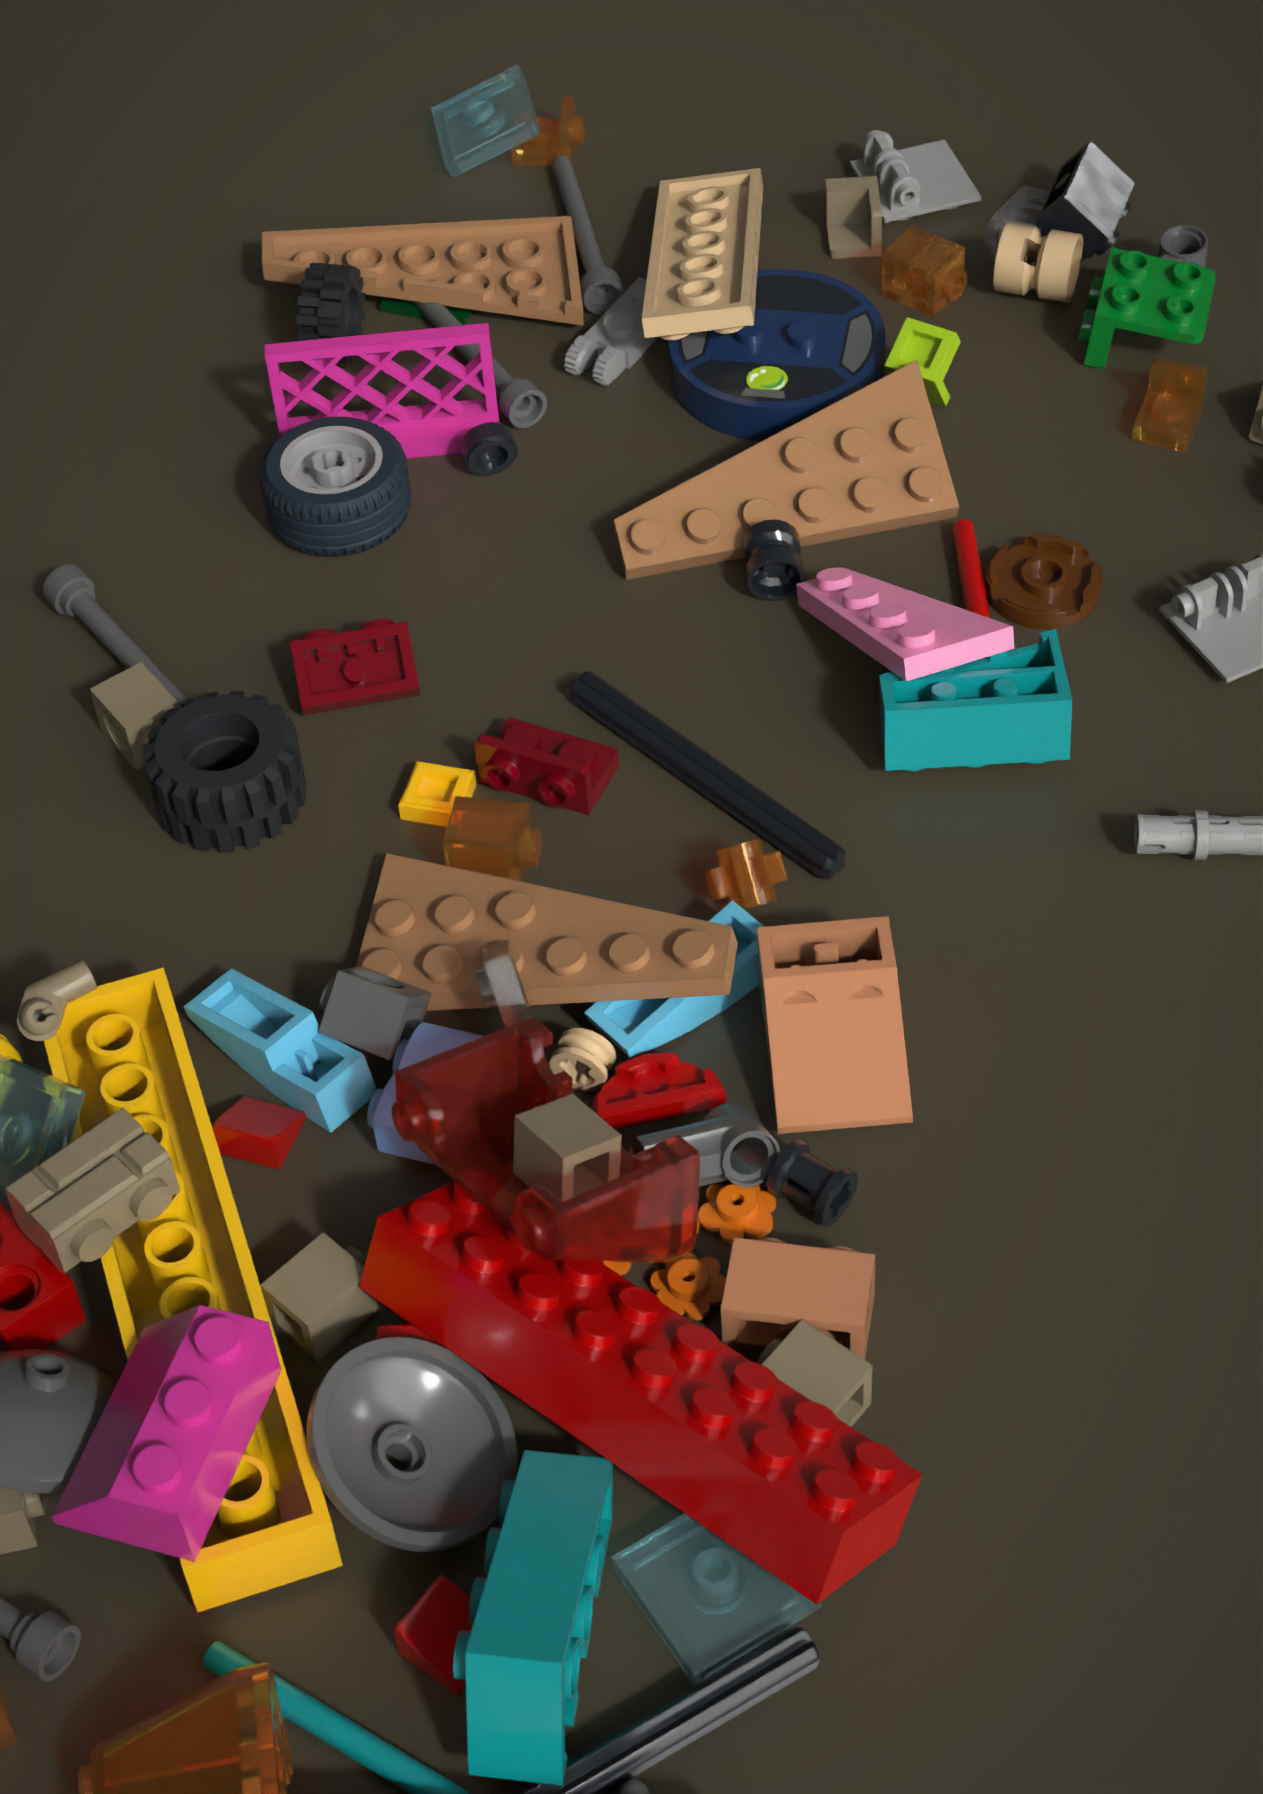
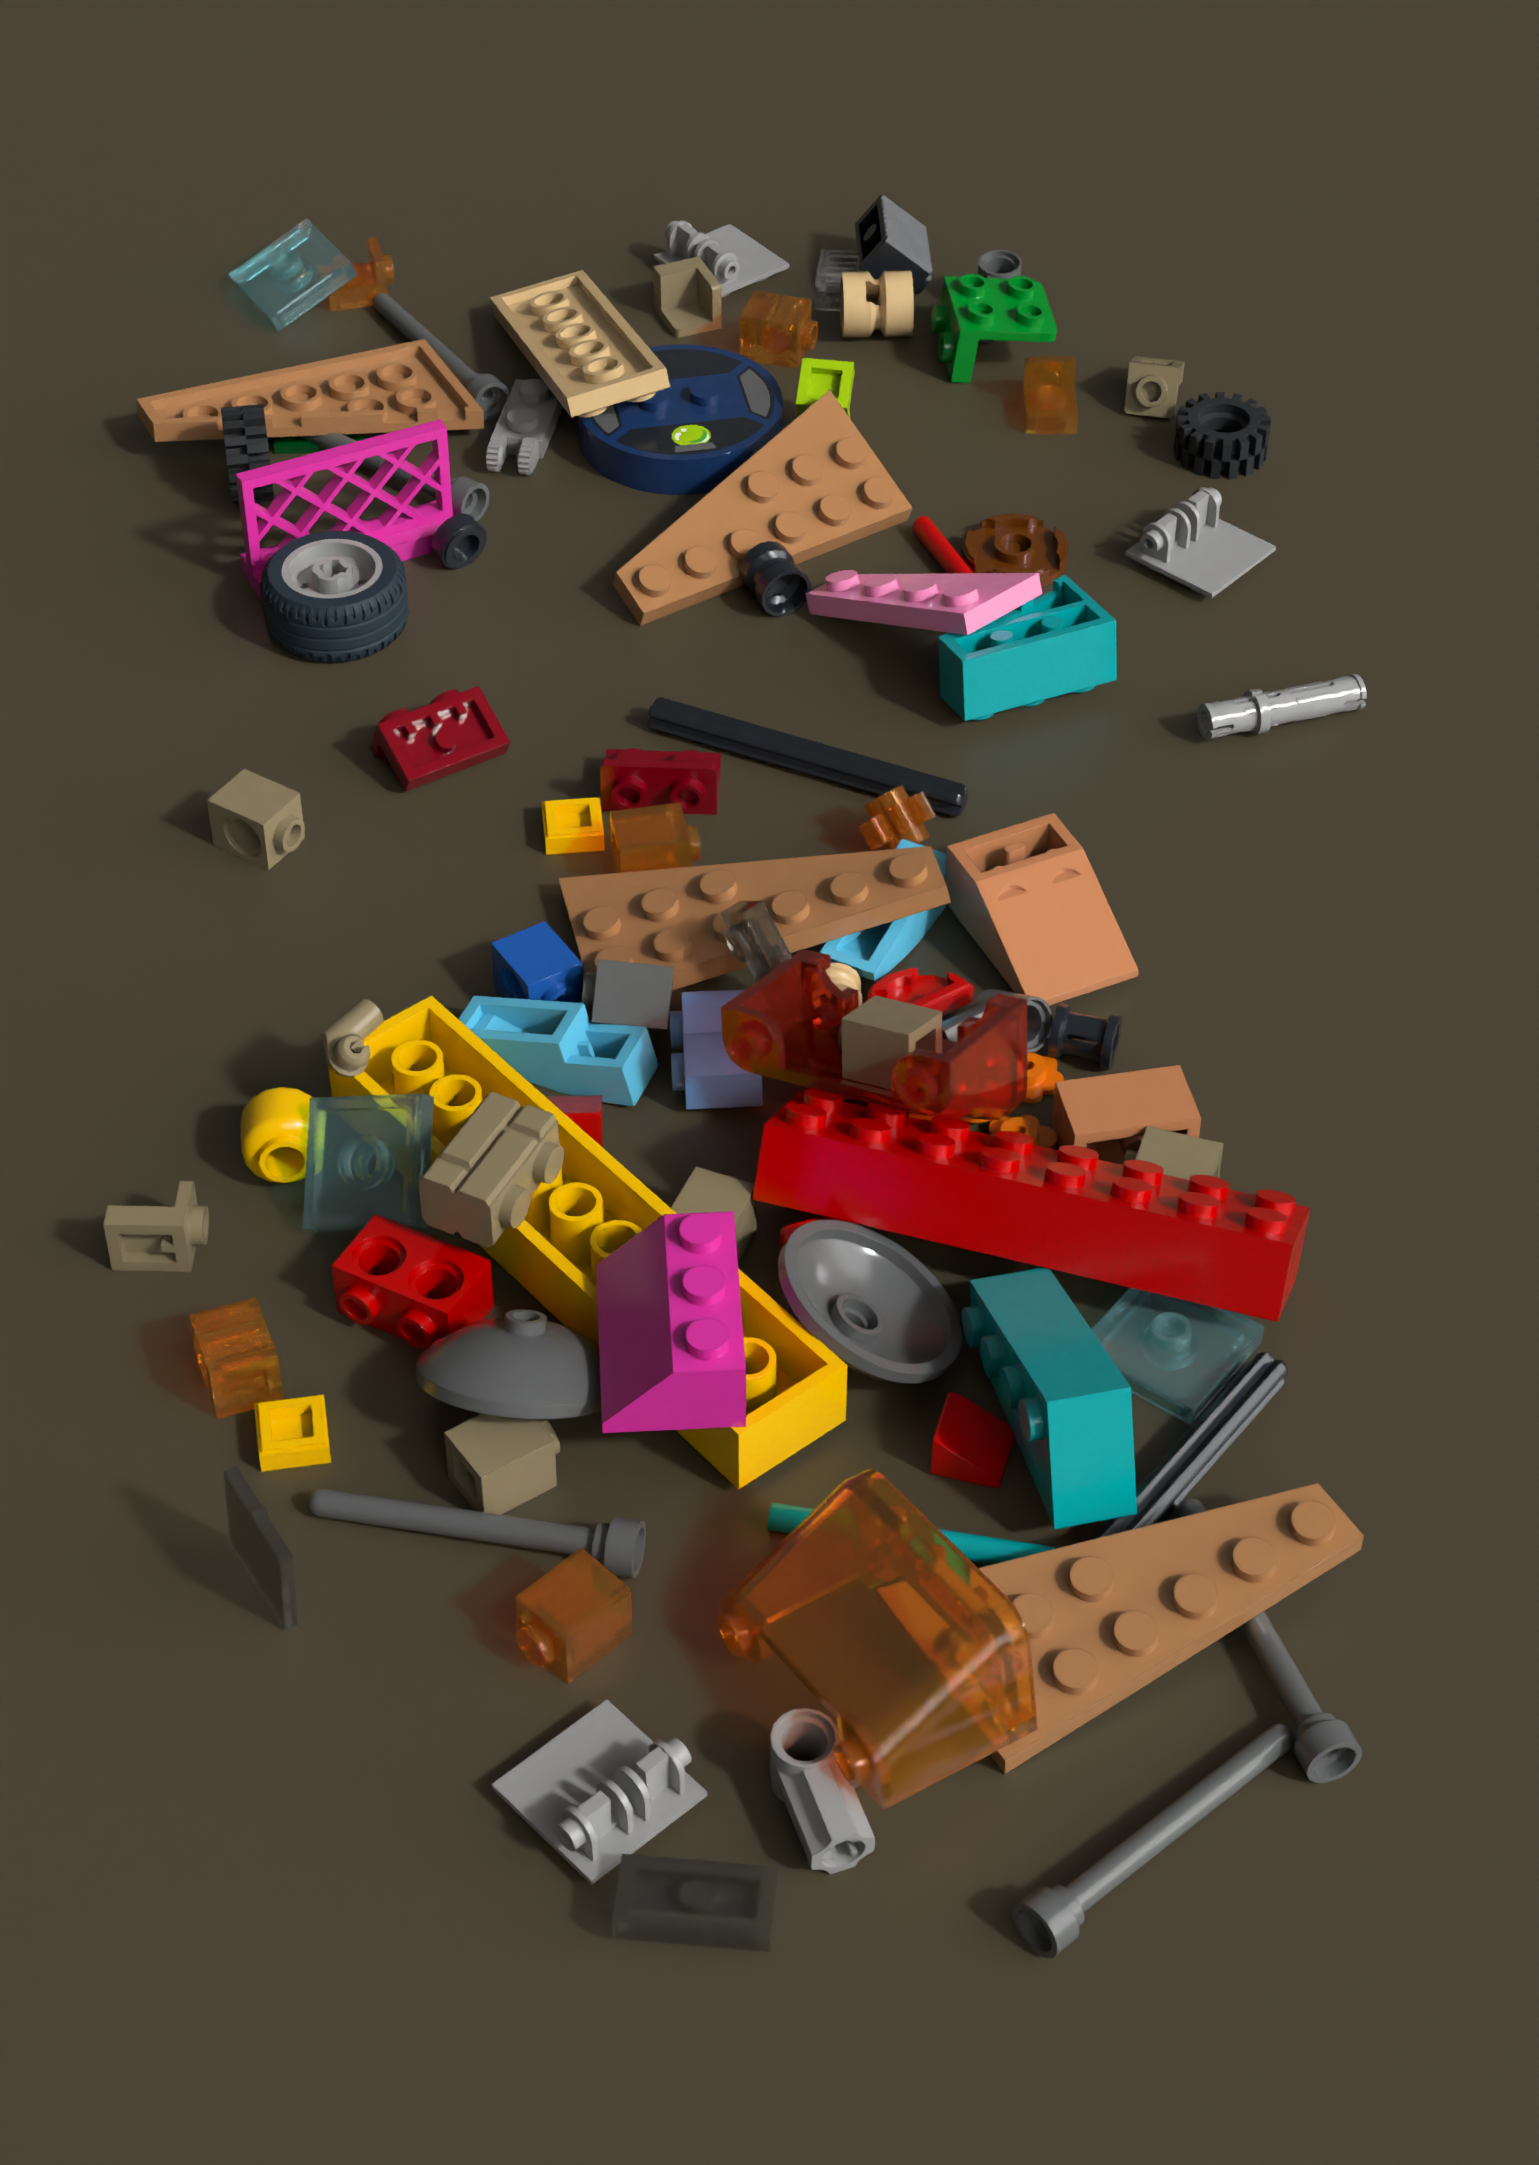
camera: 25 degrees left, 5 degrees down
dark grey piece [43,564,188,709] -> none
black tyre [143,691,307,853] -> none
none -> blue brick [491,921,583,1003]

